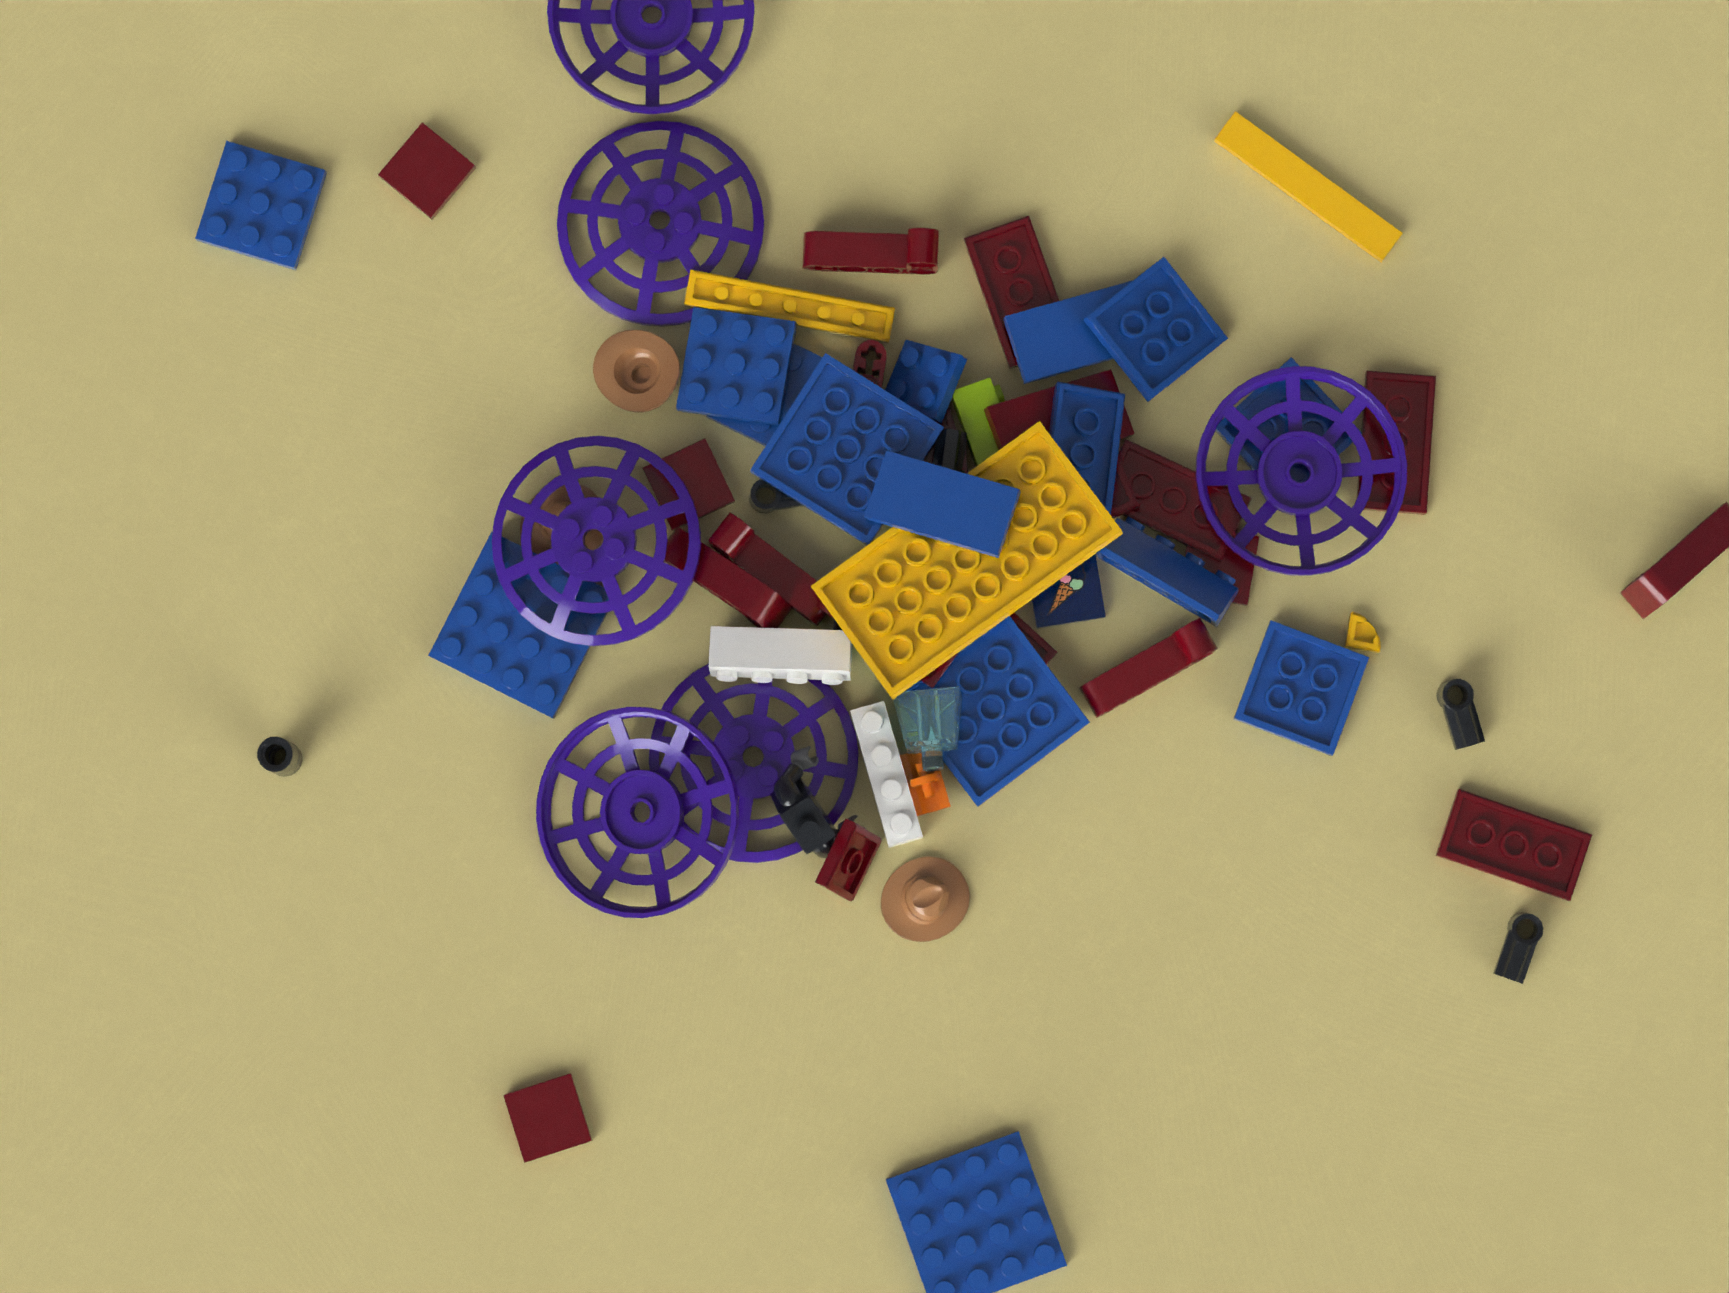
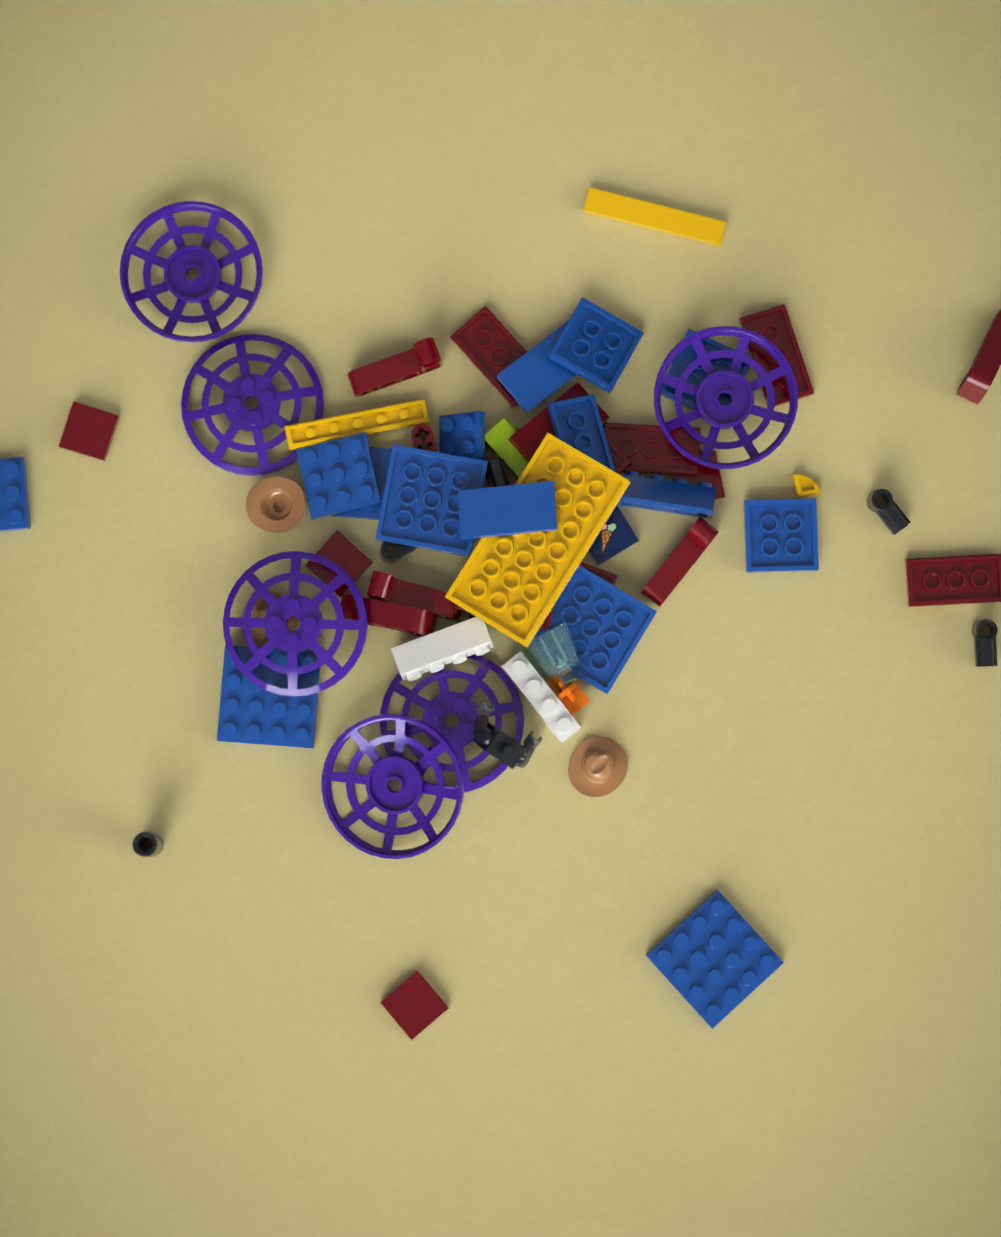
camera: 25 degrees left, 0 degrees up
dark red tile [815,818,882,902] -> none

